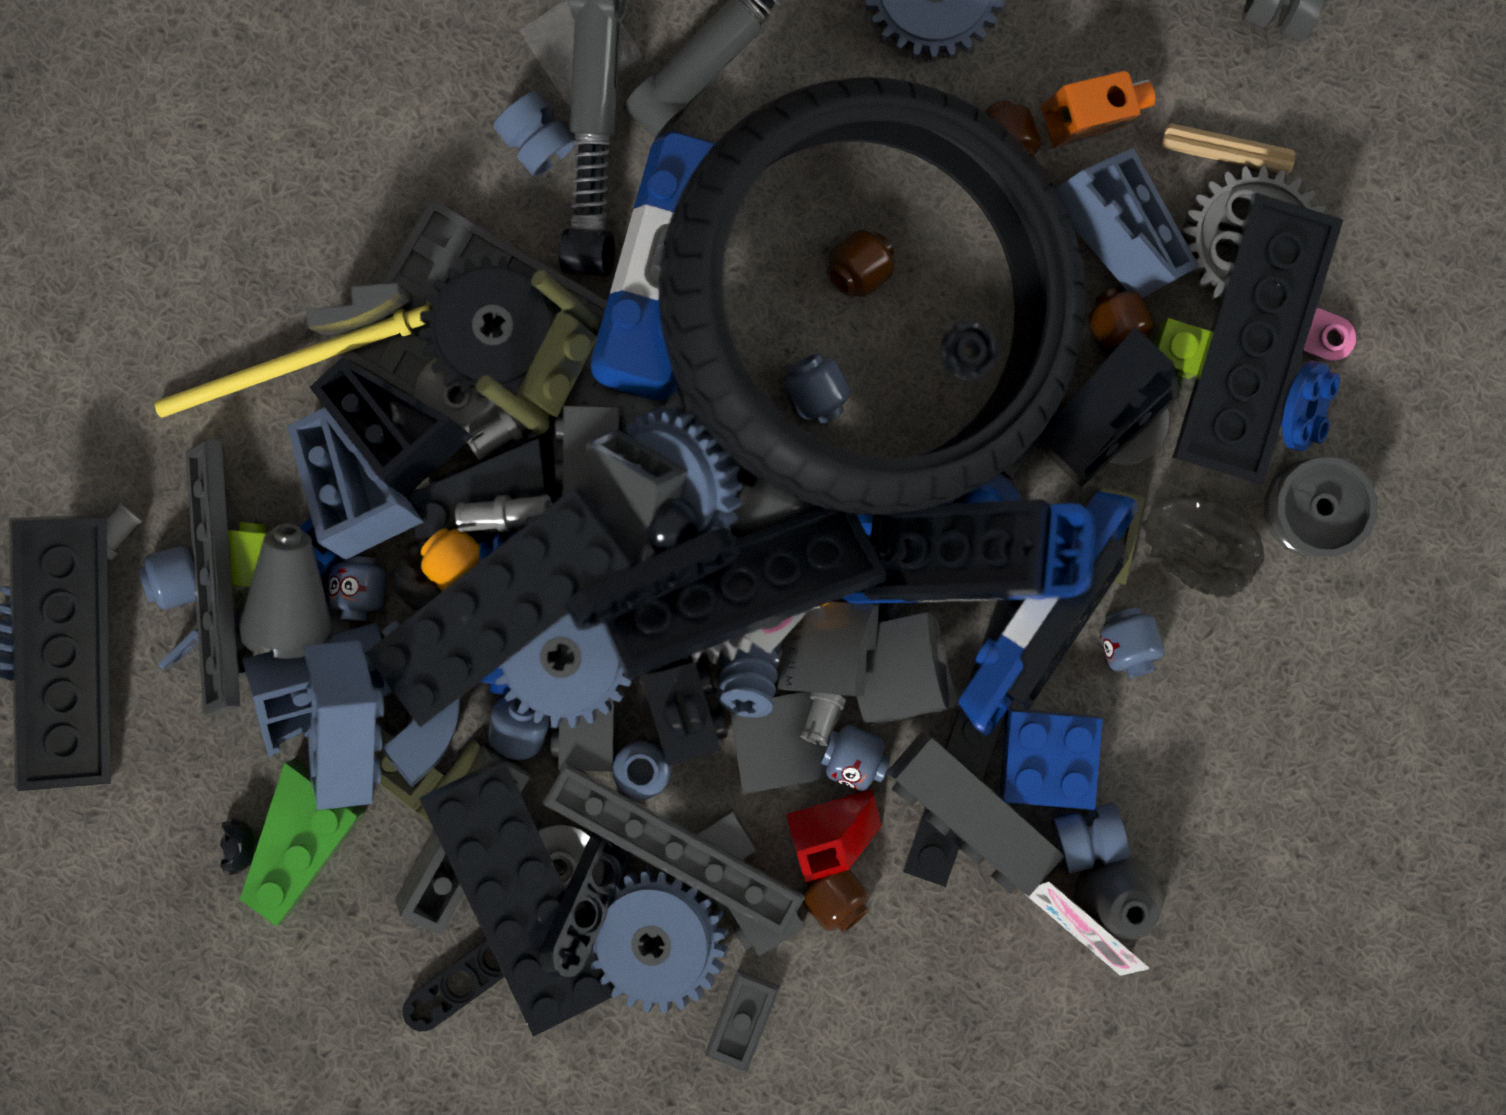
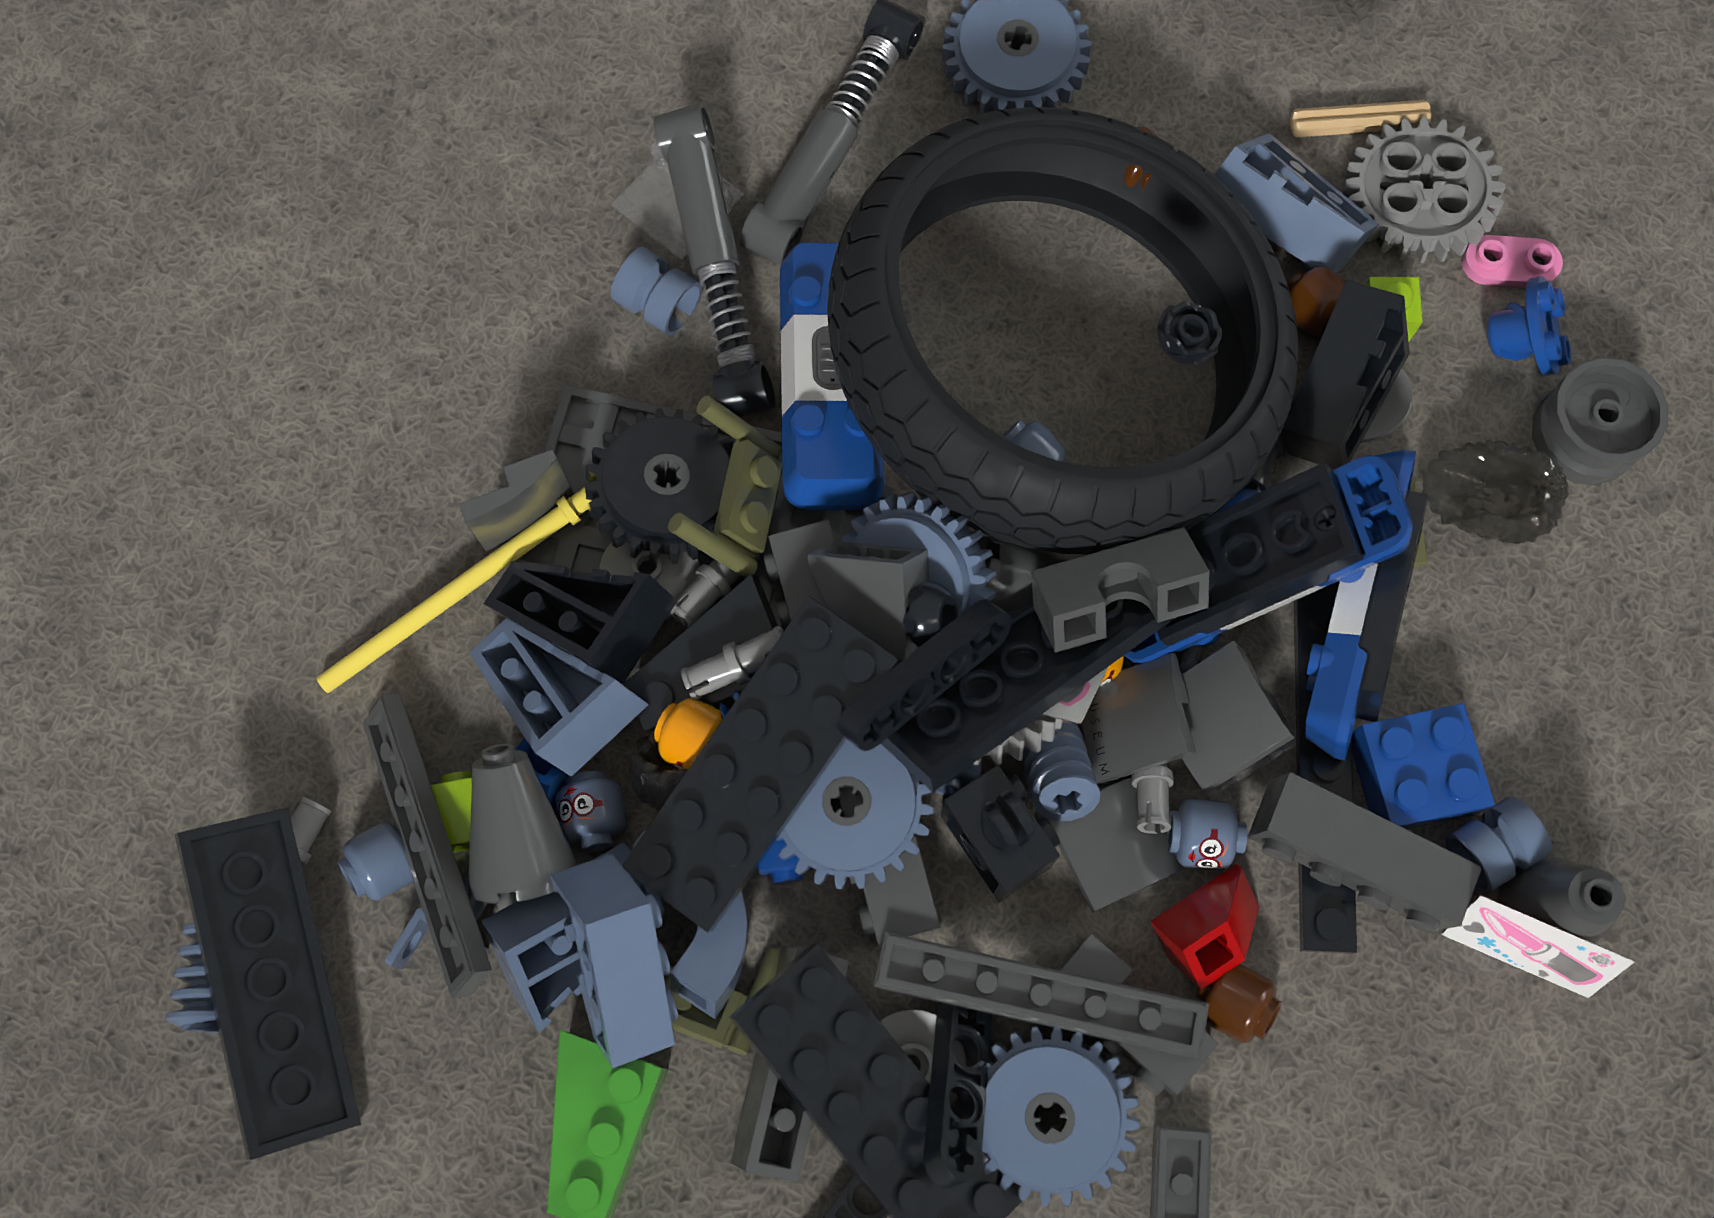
camera: 15 degrees left, 15 degrees down
black plate [220,818,254,875] -> none
sand blue head [487,696,550,760] -> none
sand blue head [612,739,672,800] -> none
reddish brown head [827,230,894,297] -> none
orange torso [1041,71,1156,149] -> none
sand blue head [1099,608,1165,678] -> none
black plate [1172,193,1343,484] -> none
none -> dark grey arch [1031,527,1210,652]

